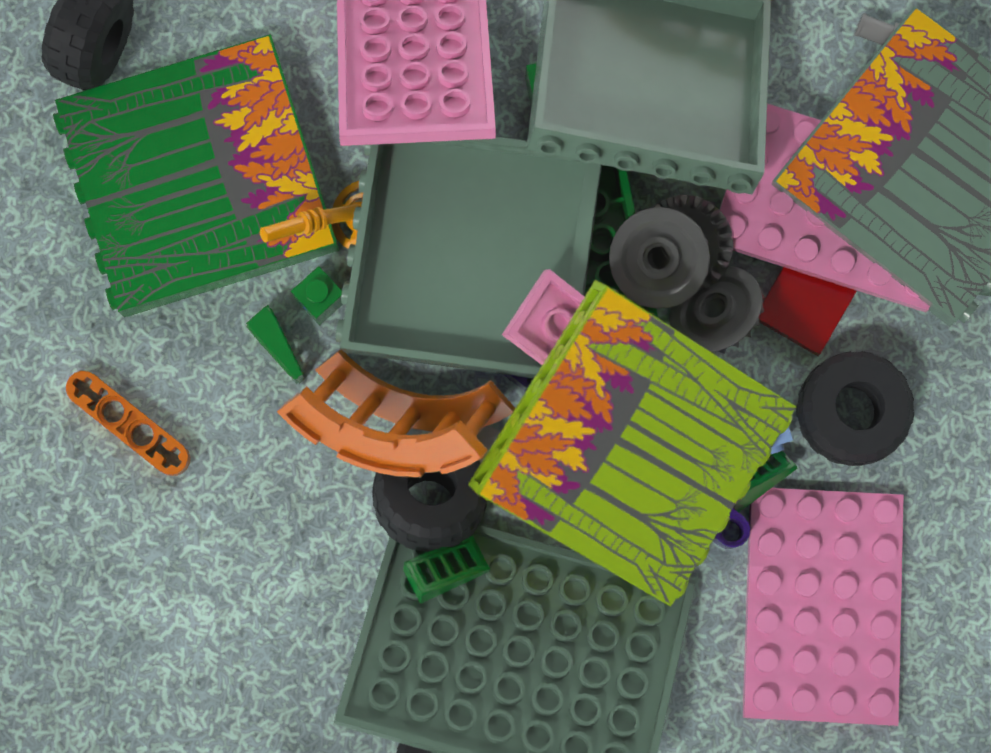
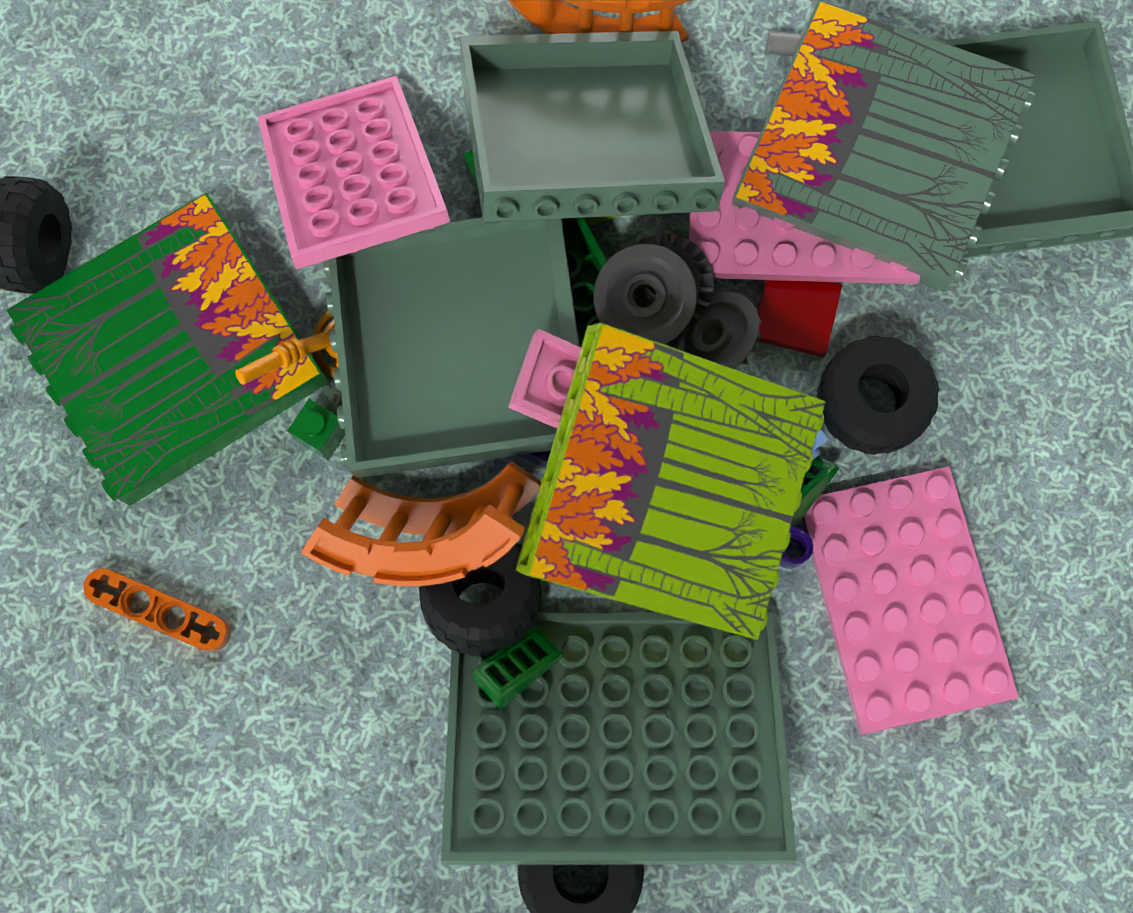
camera: 10 degrees left, 5 degrees down
green slope [246,305,305,384] -> none

